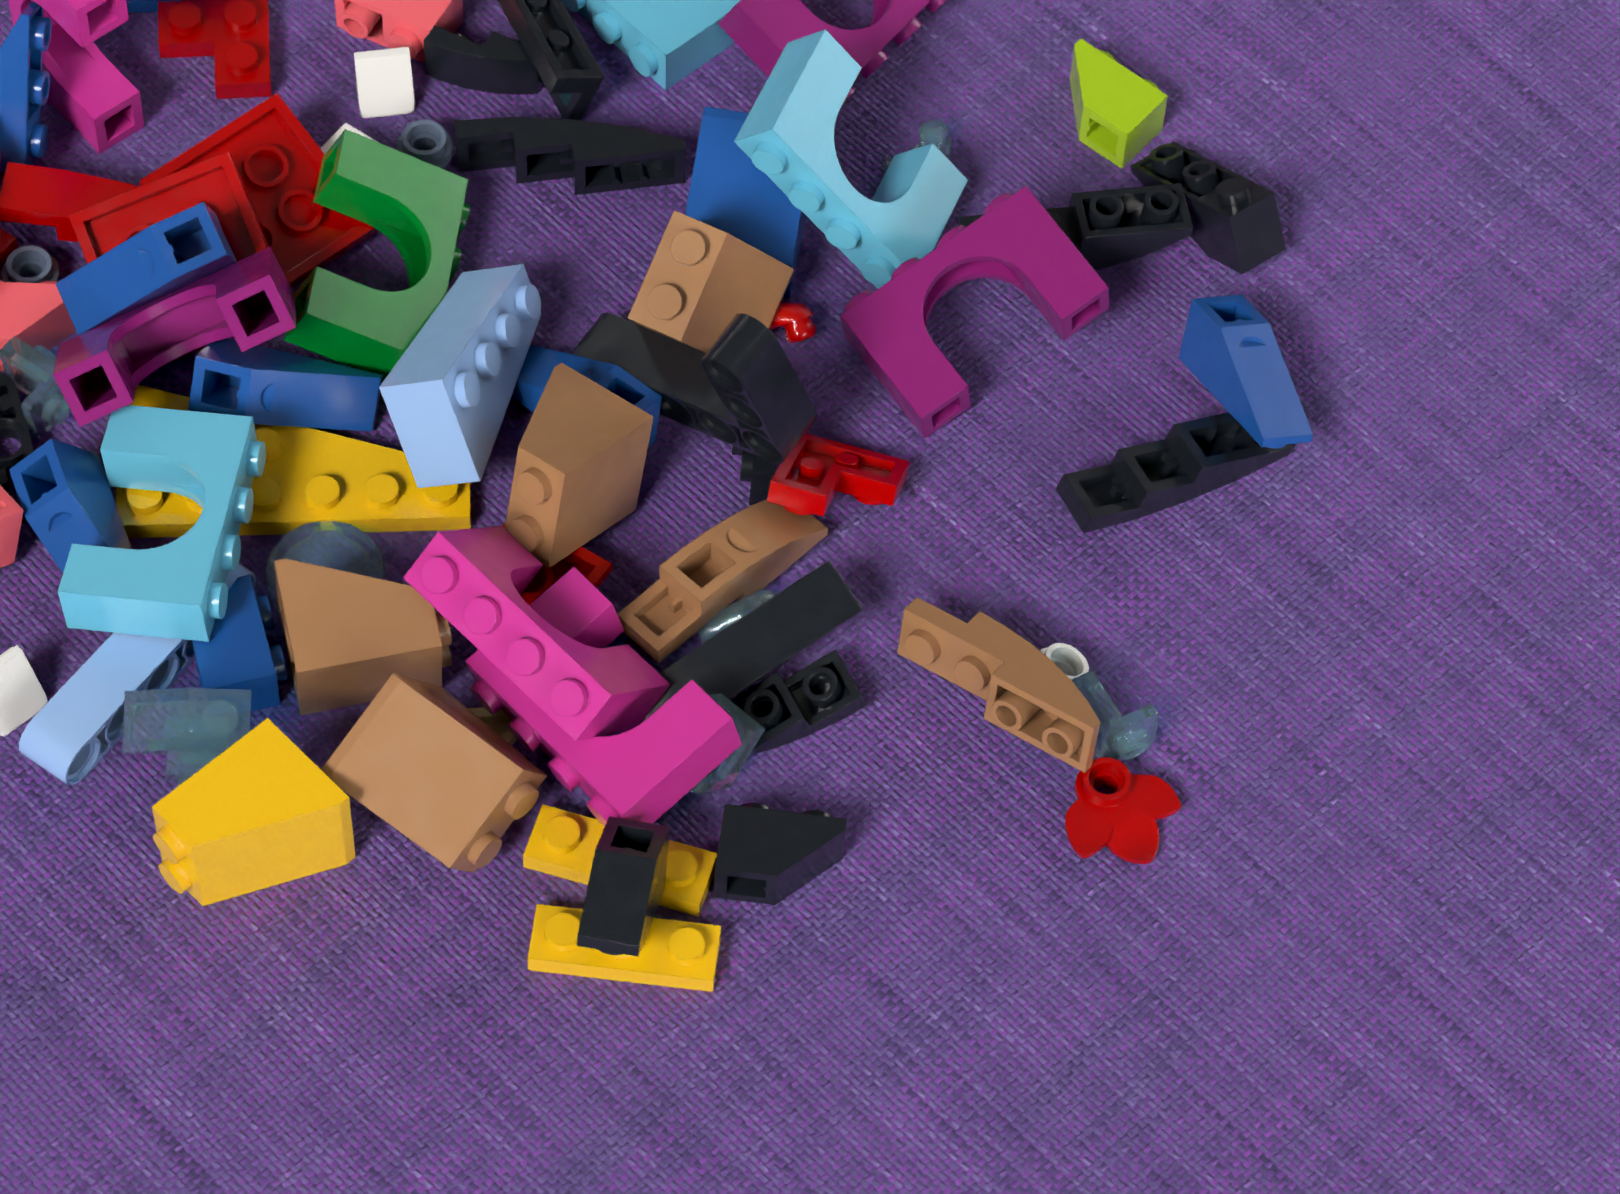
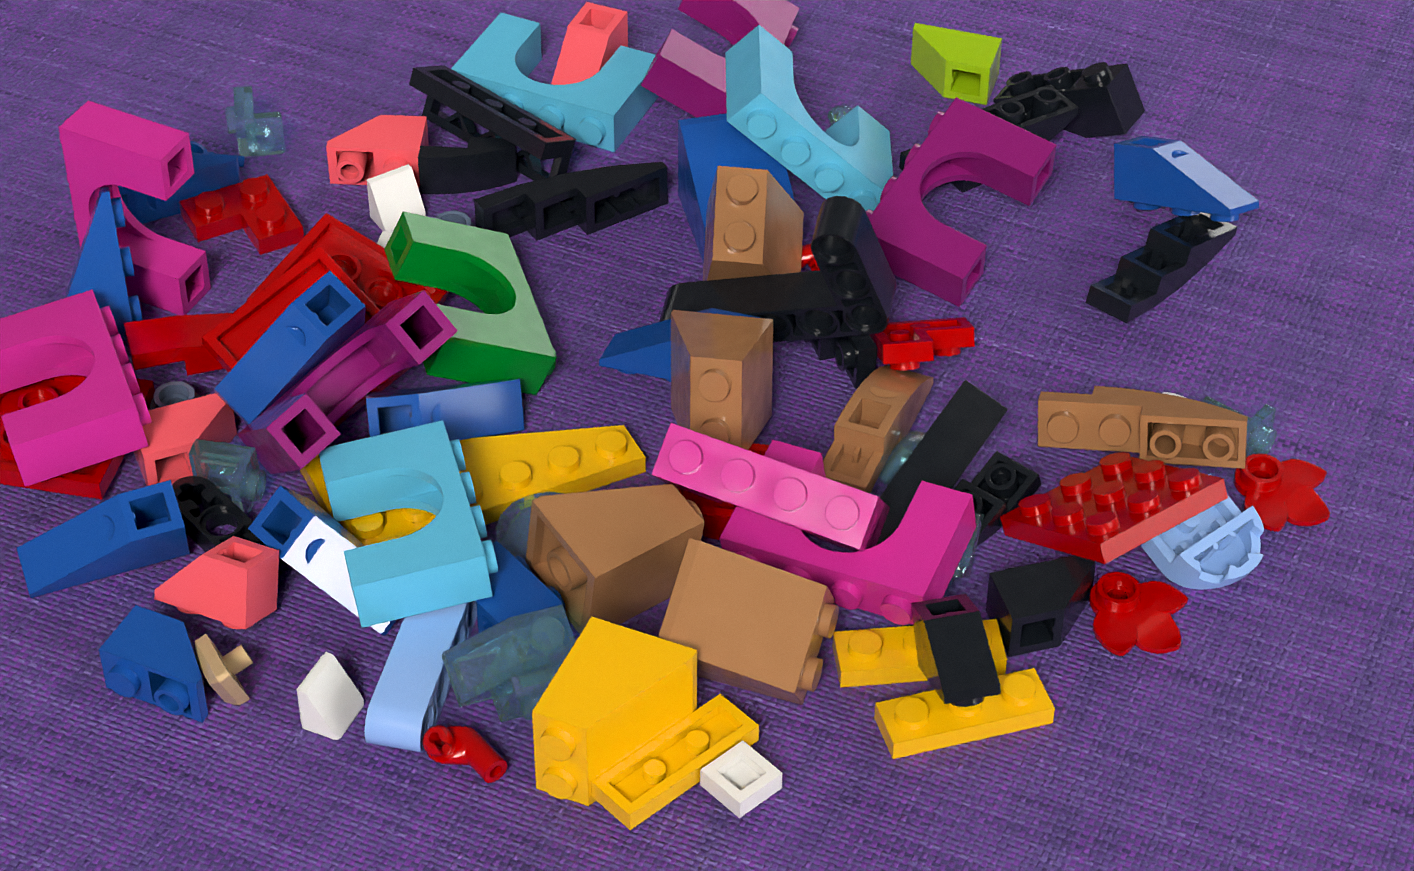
camera: 20 degrees left, 15 degrees down
light blue wedge [379,264,541,488] -> none
none -> red arm [422,725,507,783]
none -> yellow plate [591,694,759,830]
none -> white plate [700,740,783,818]
none -> red plate [1000,452,1228,564]
none -> red plate [1089,572,1188,656]
none -> light blue slope [1140,474,1264,590]

